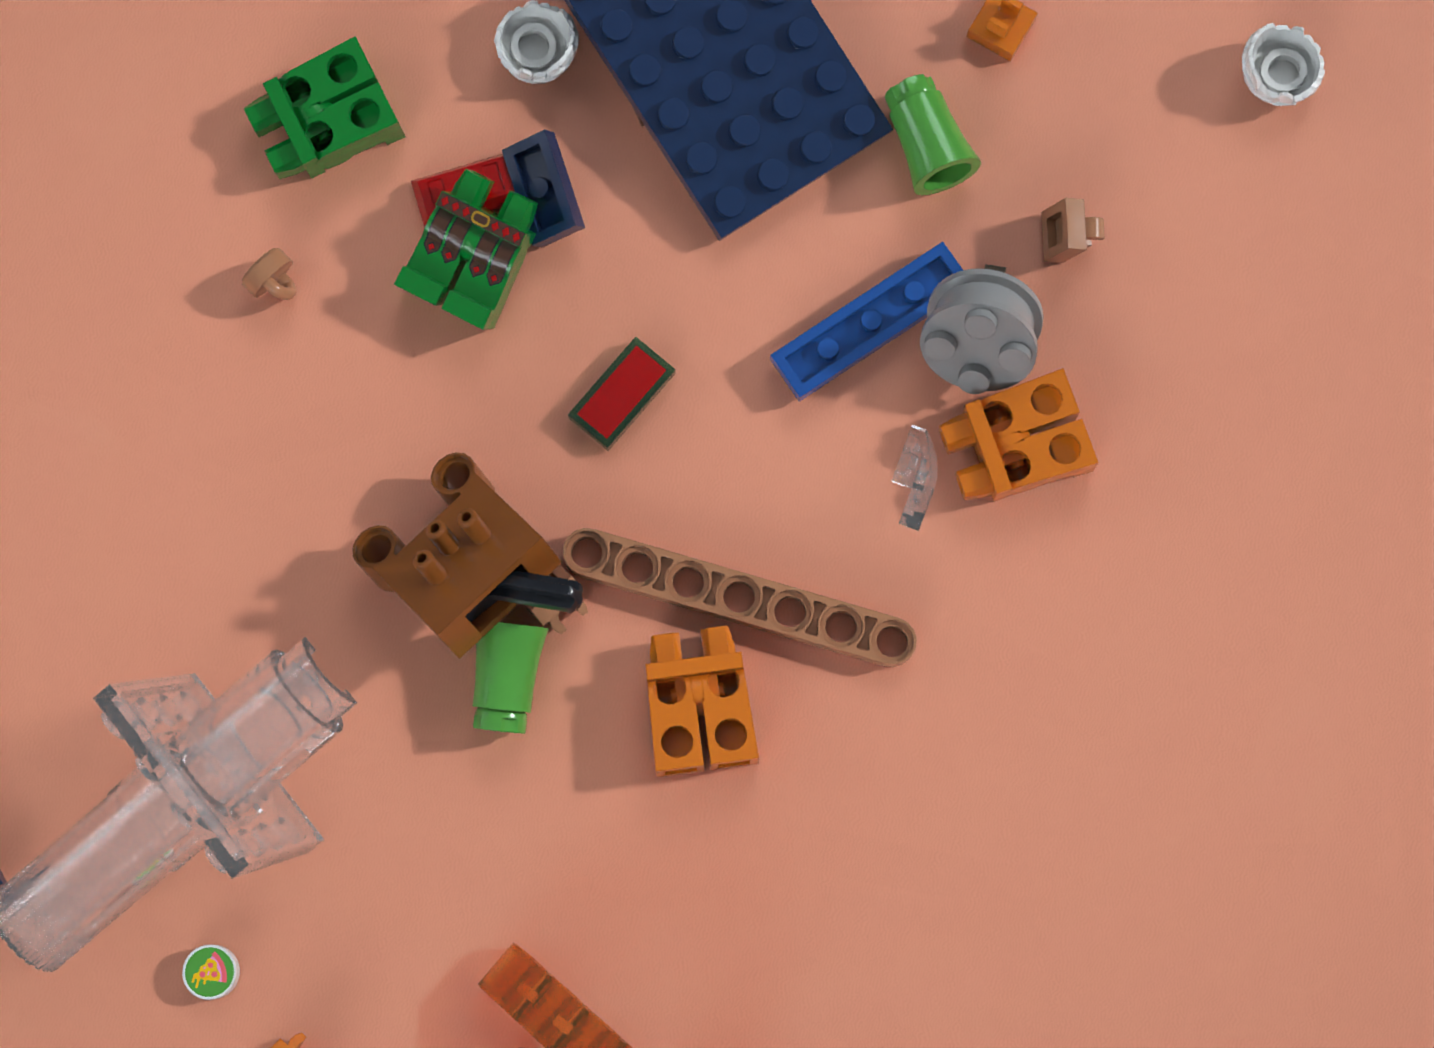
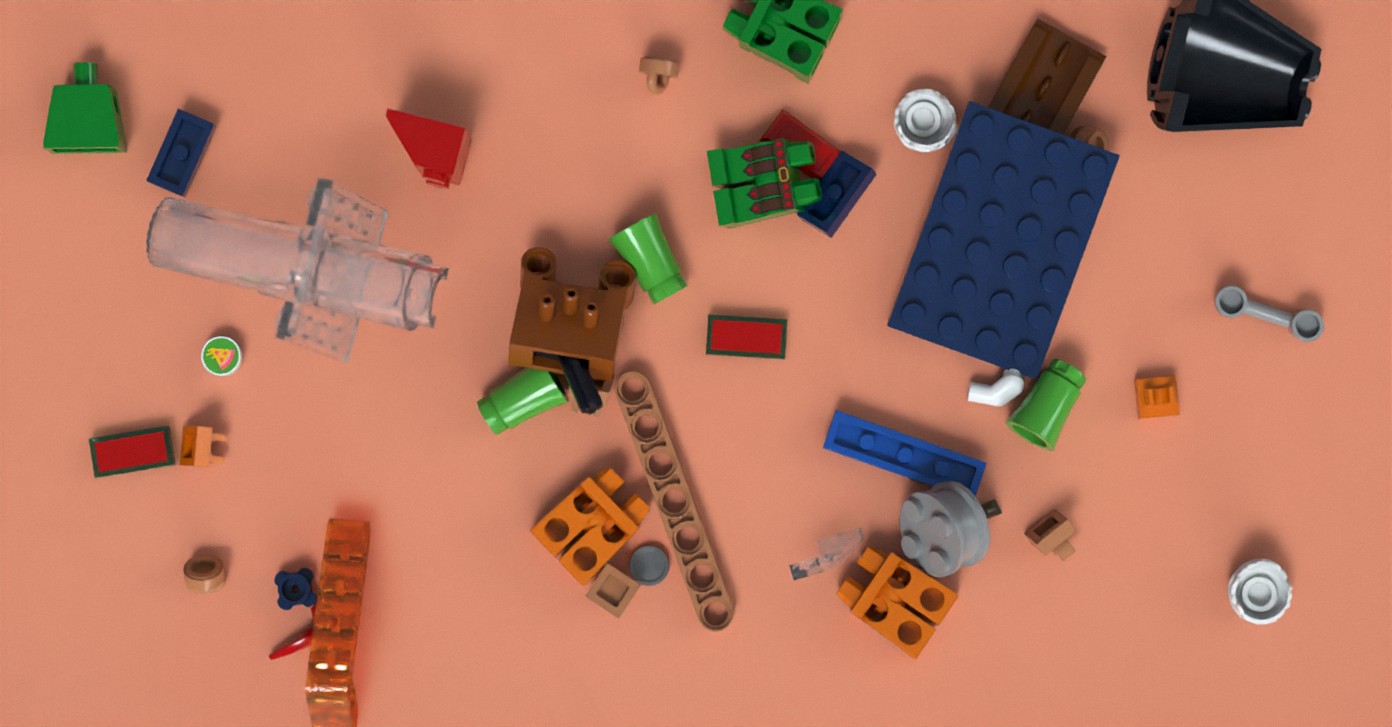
camera: 55 degrees right, 5 degrees up
none -> red slope [386,108,472,189]
none -> nougat tile [585,563,641,619]
none -> bright green plant [608,213,687,304]
none -> flat silver piece [629,546,669,586]
none -> white arm [967,369,1024,407]

